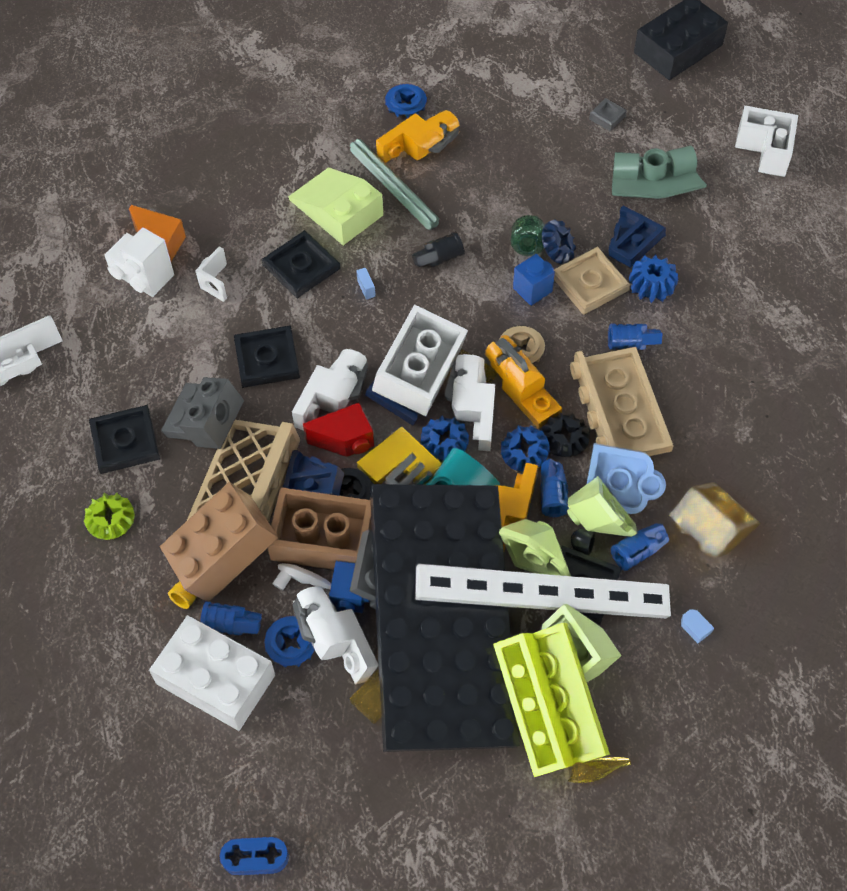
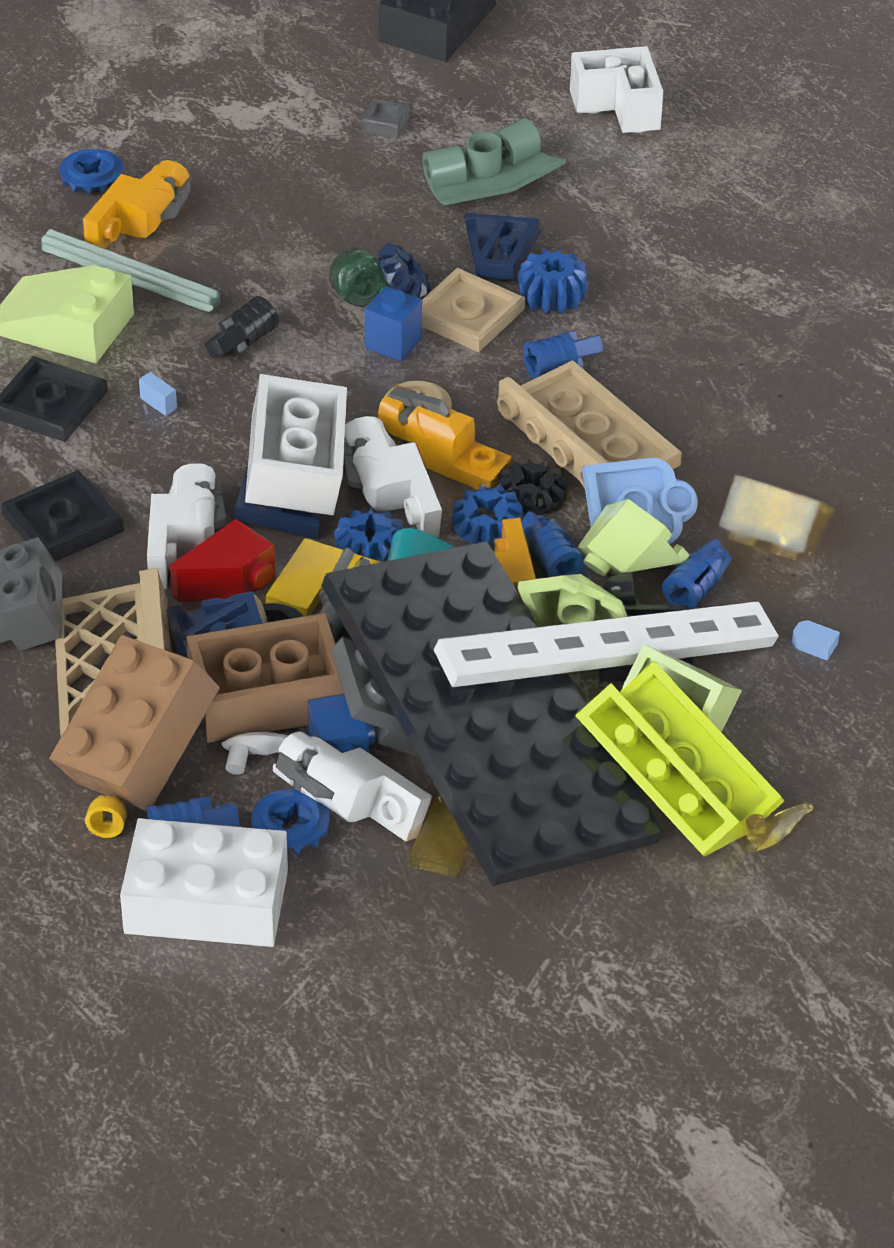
camera: 25 degrees left, 15 degrees down
blue beam [220,837,289,875] -> none

